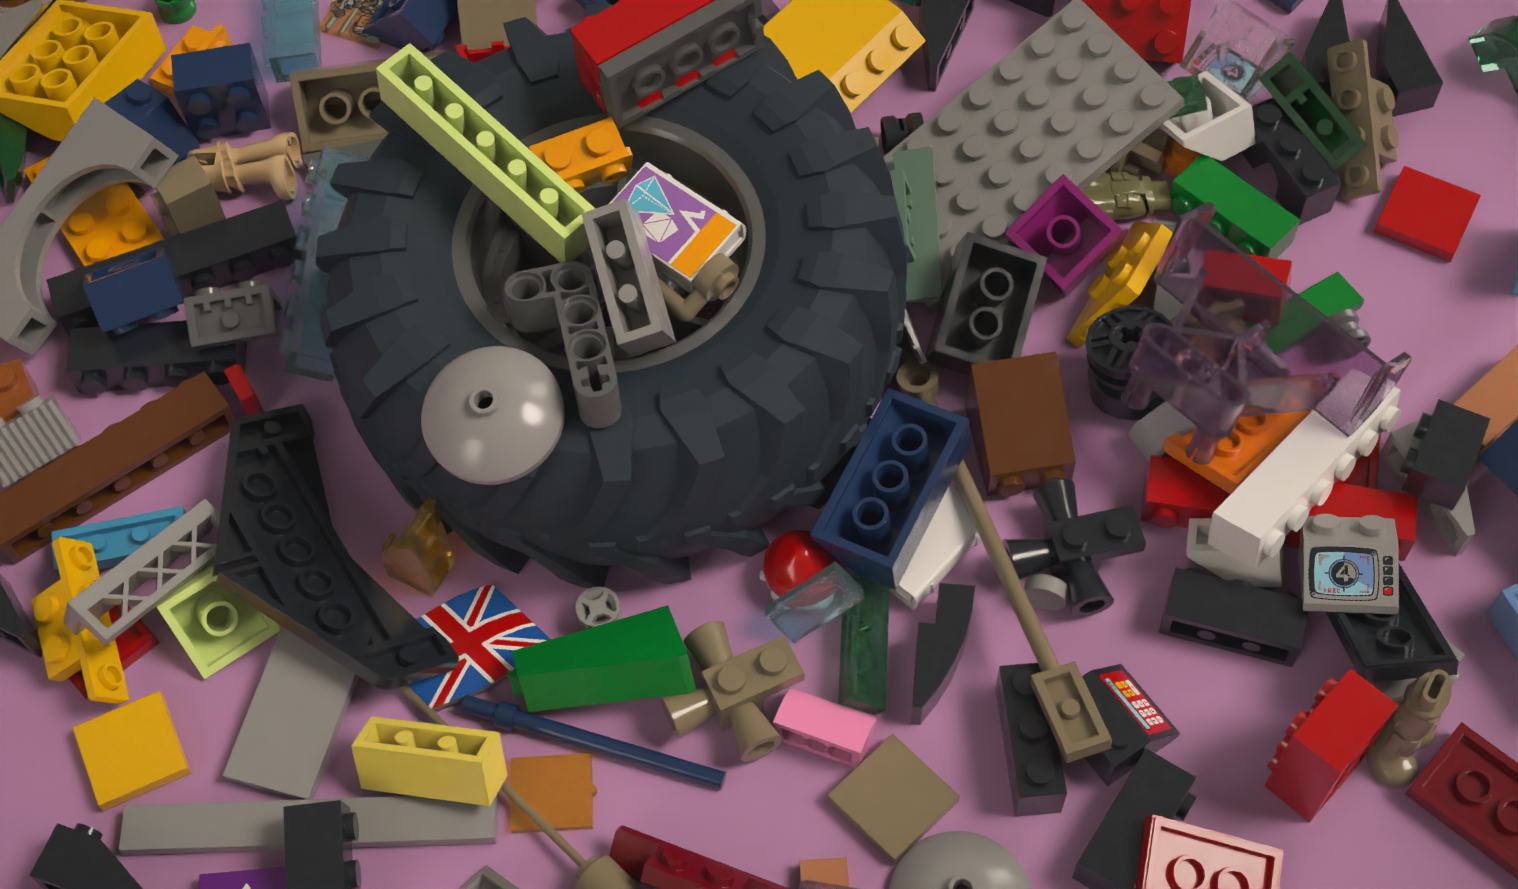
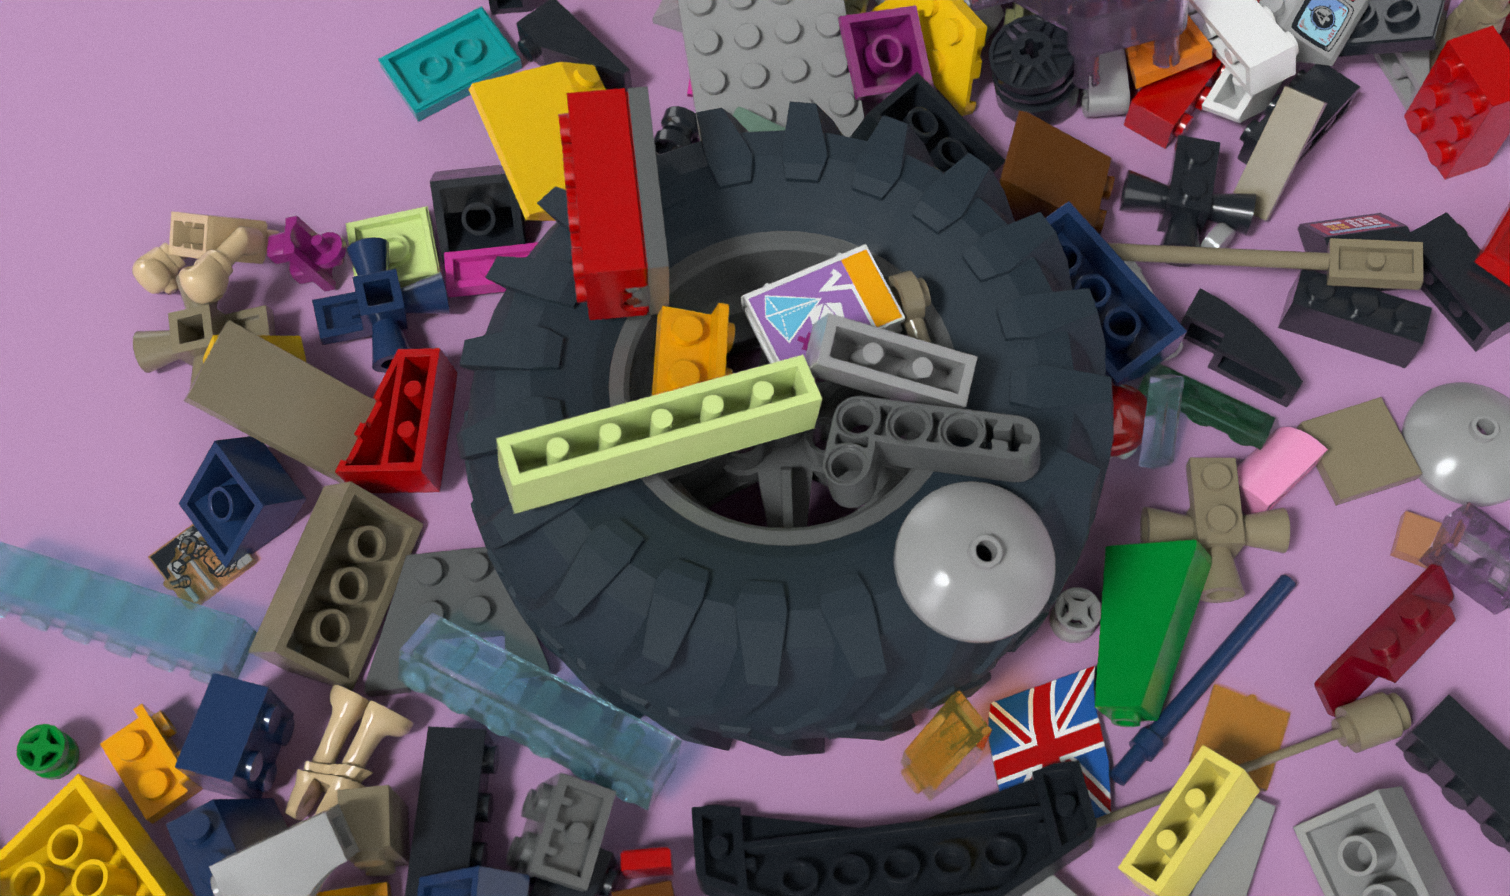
camera: 65 degrees left, 5 degrees up
none -> tile [1233,86,1327,221]

